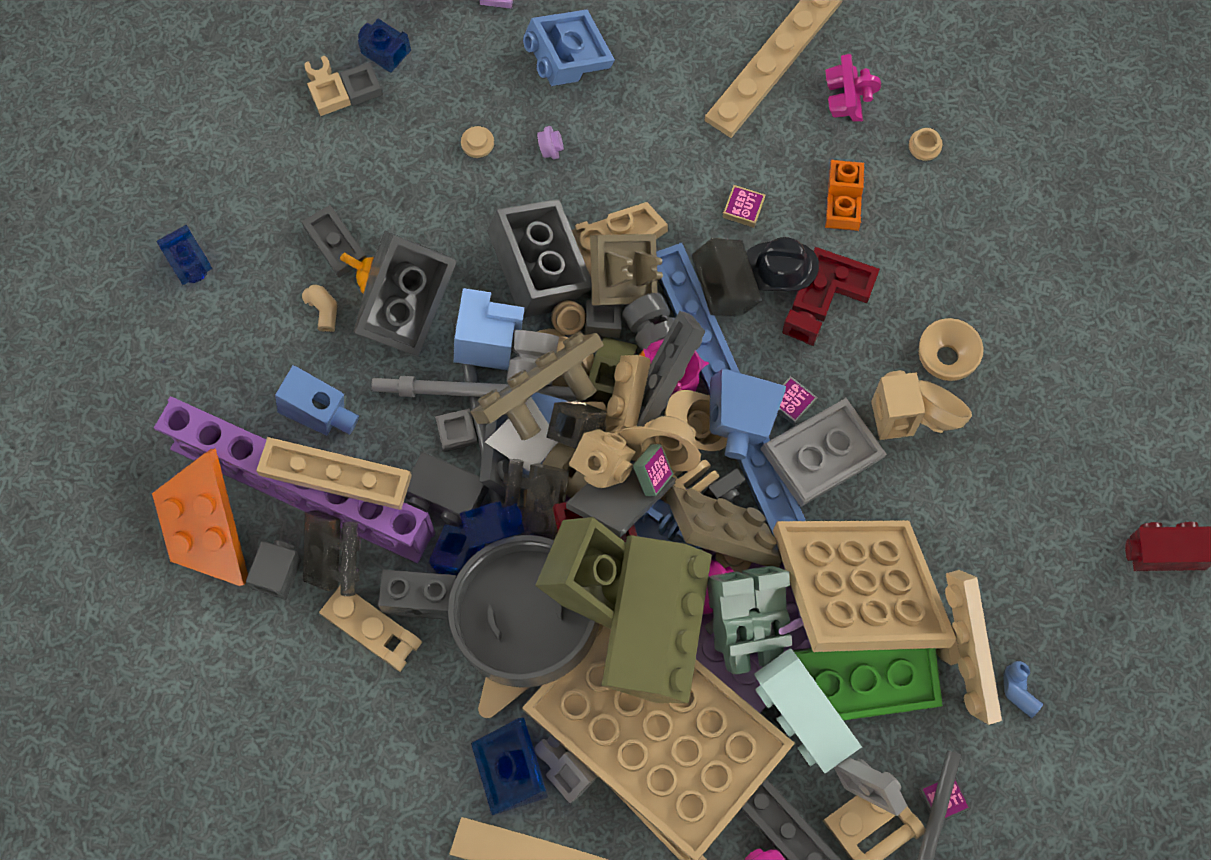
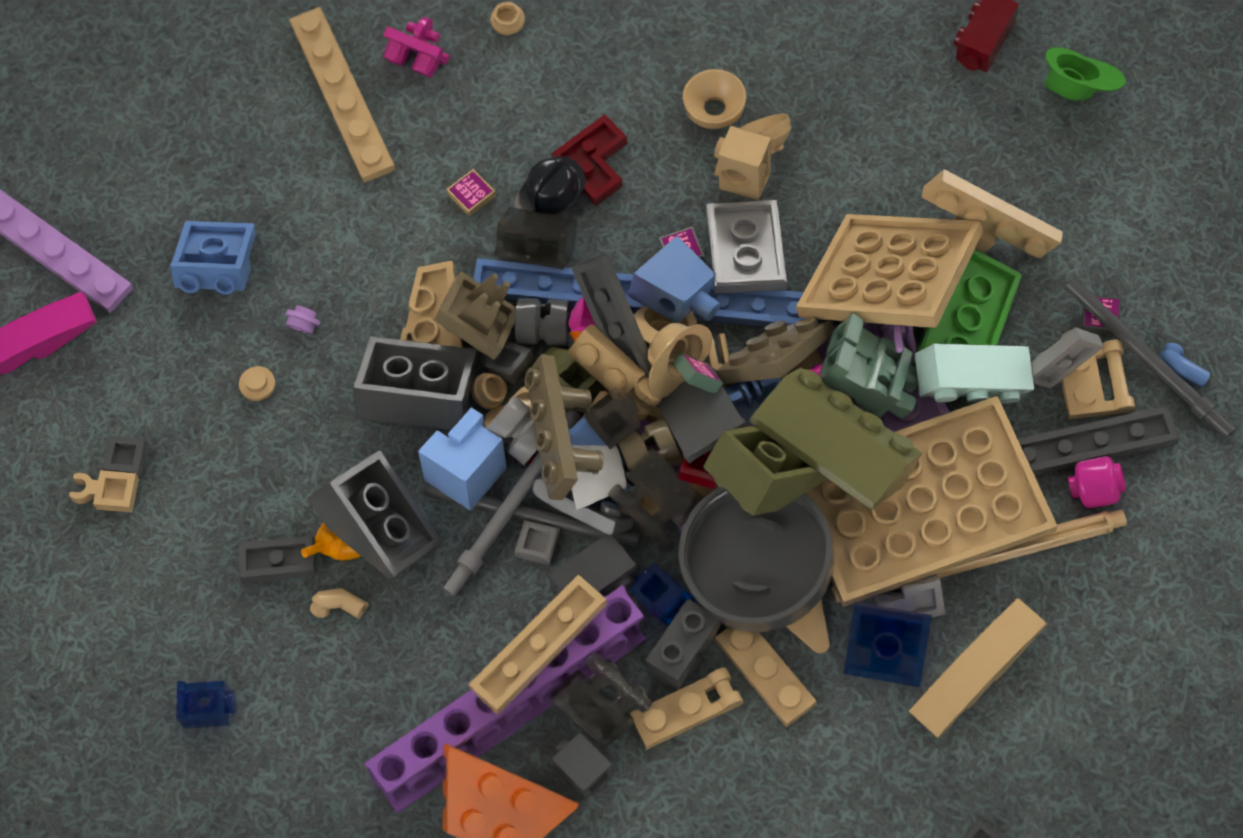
camera: 55 degrees left, 5 degrees down
medium blue torso [275,365,359,436] -> none
clear blue brick [358,18,411,73] -> none
clear blue brick [460,501,525,548] -> none
tan brick [569,429,636,488] -> none
dark grey plate [703,468,745,502] -> none
dark red plate [782,309,822,346] -> none
orange slope [825,160,864,231] -> none
medium blue arm [1003,661,1043,718] -> none
none -> tan plate [715,627,817,728]
none -> bright green piece [1045,47,1126,101]

